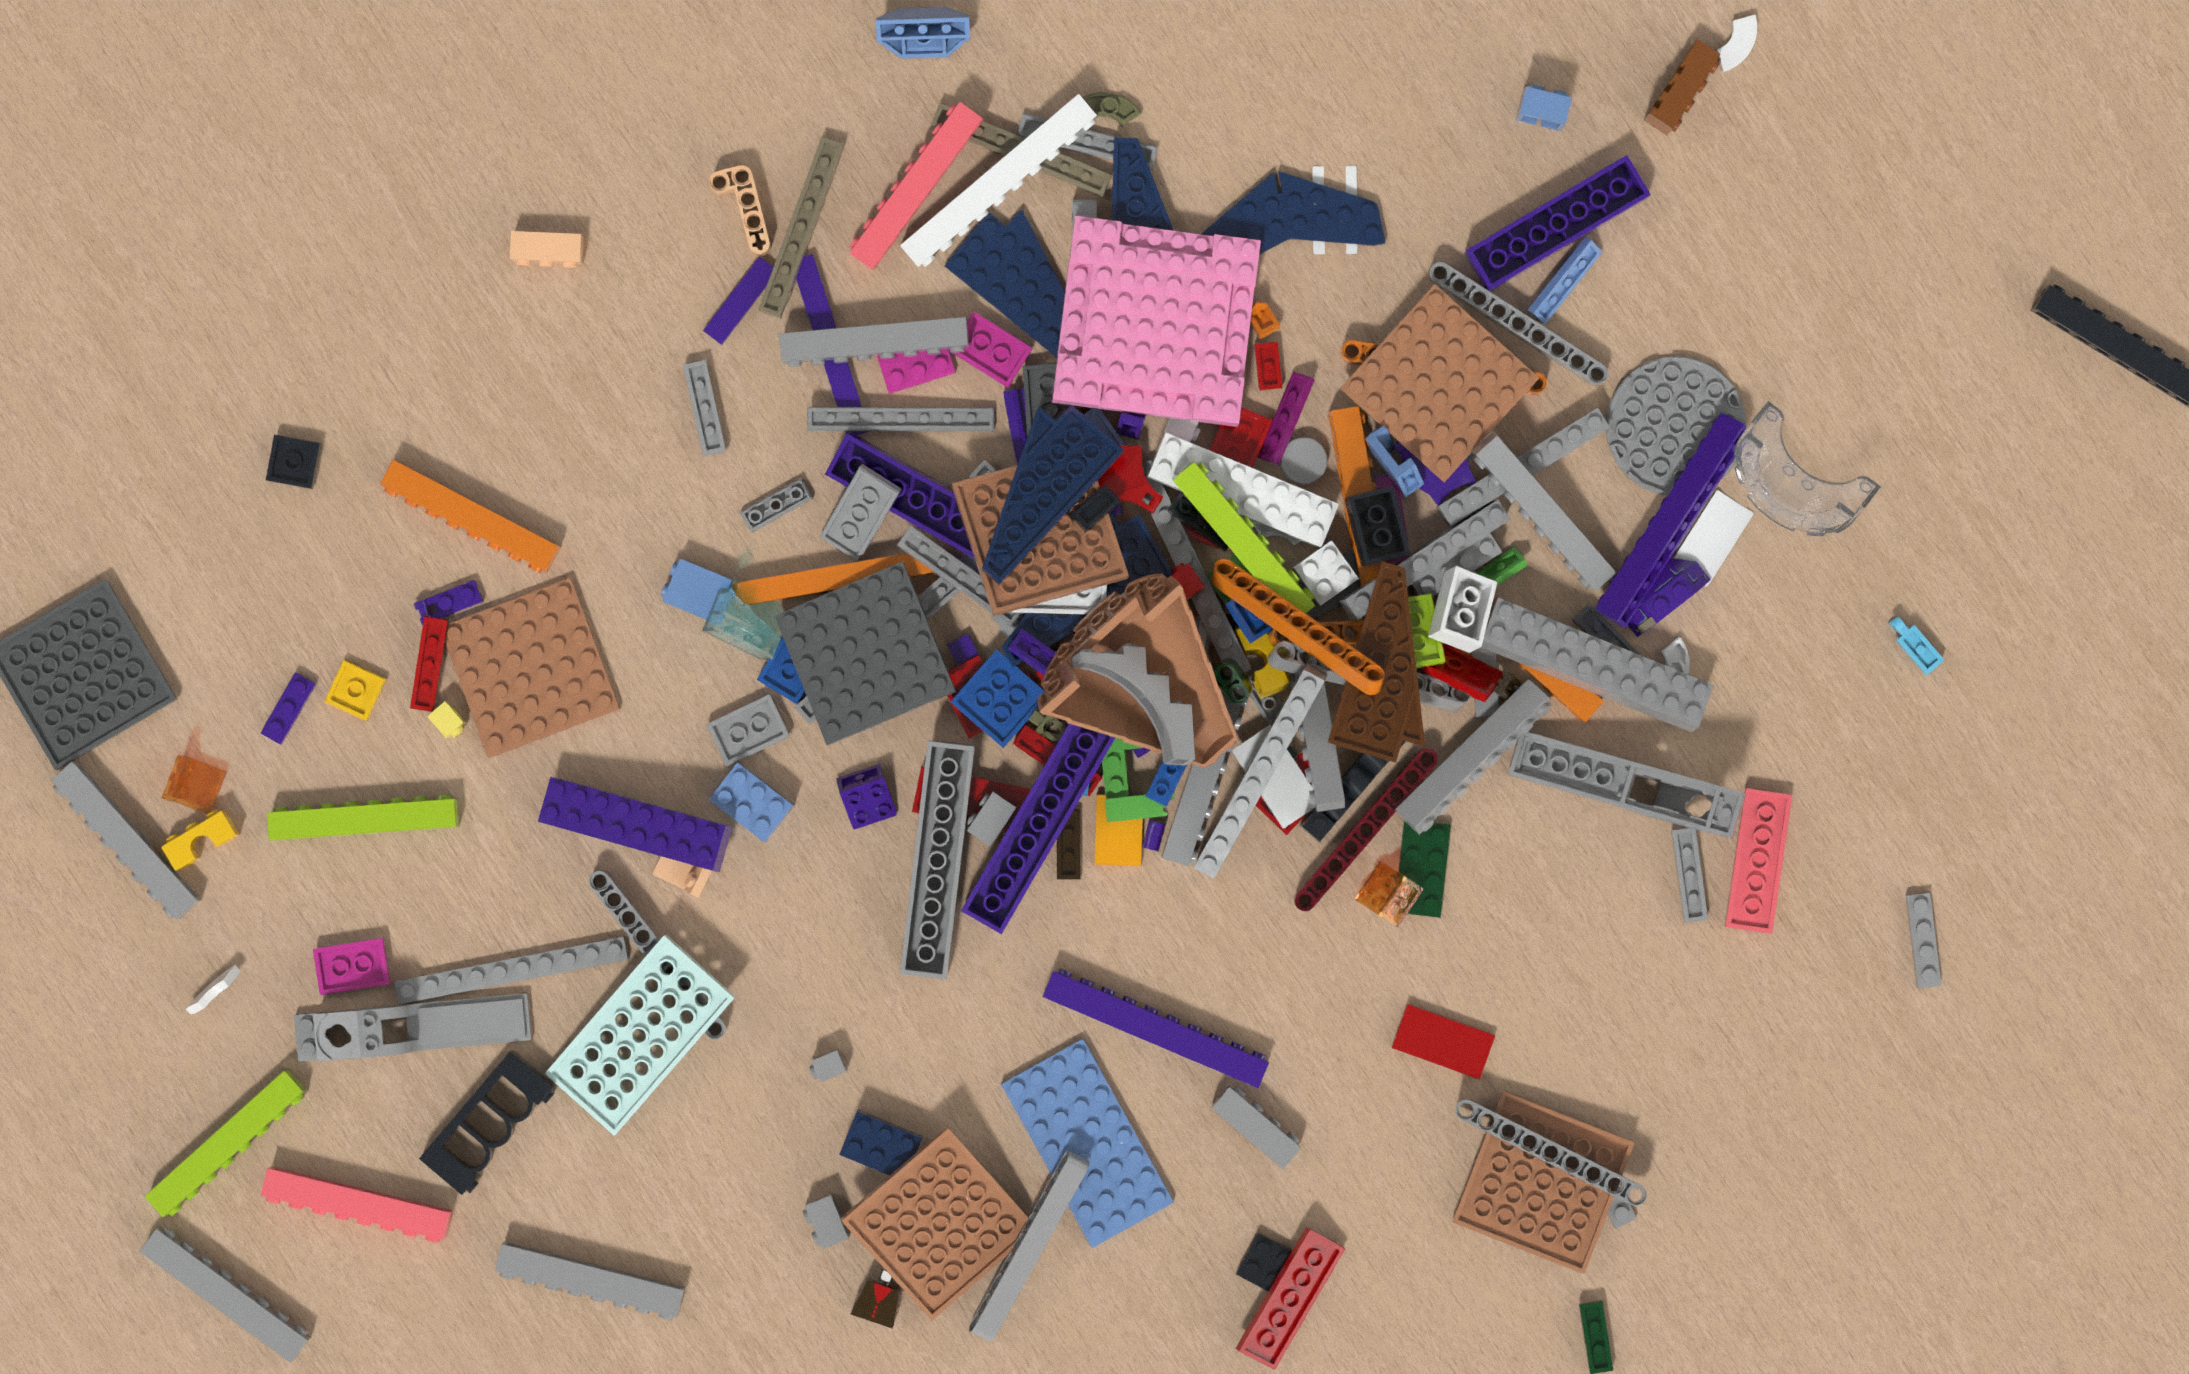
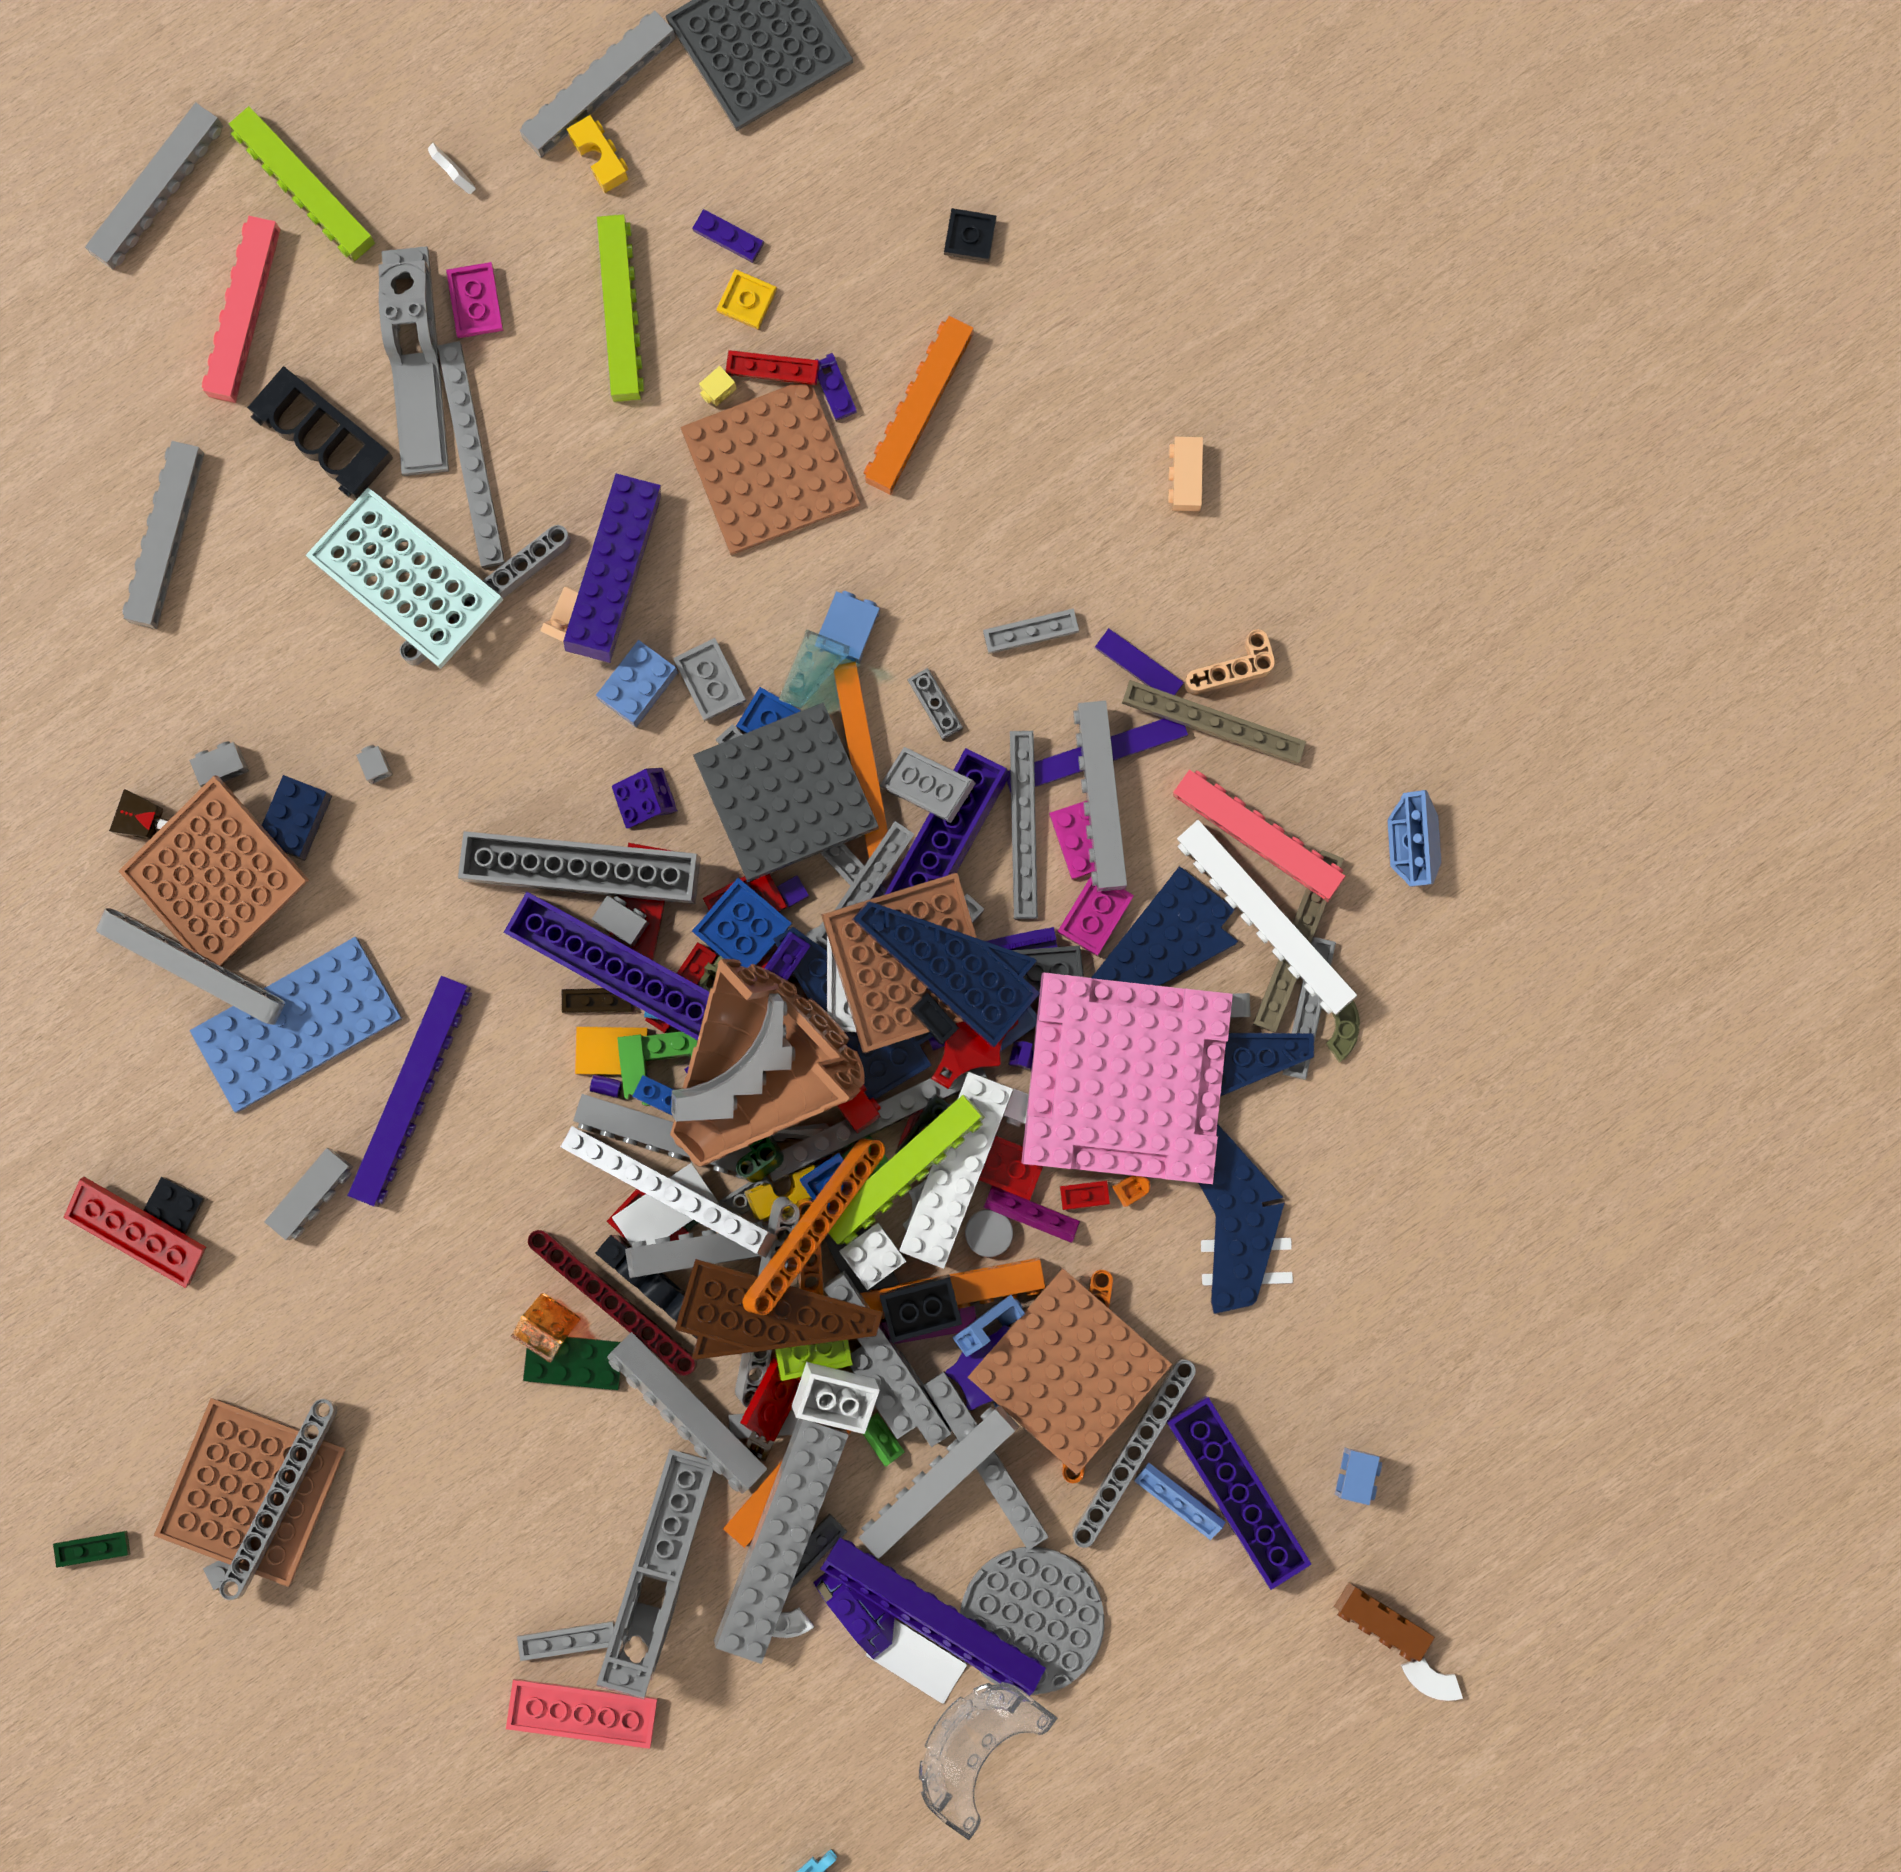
camera: 90 degrees right, 5 degrees down
clear orange bracket [161,754,226,814] -> none
red tile [1391,1004,1495,1080] -> none

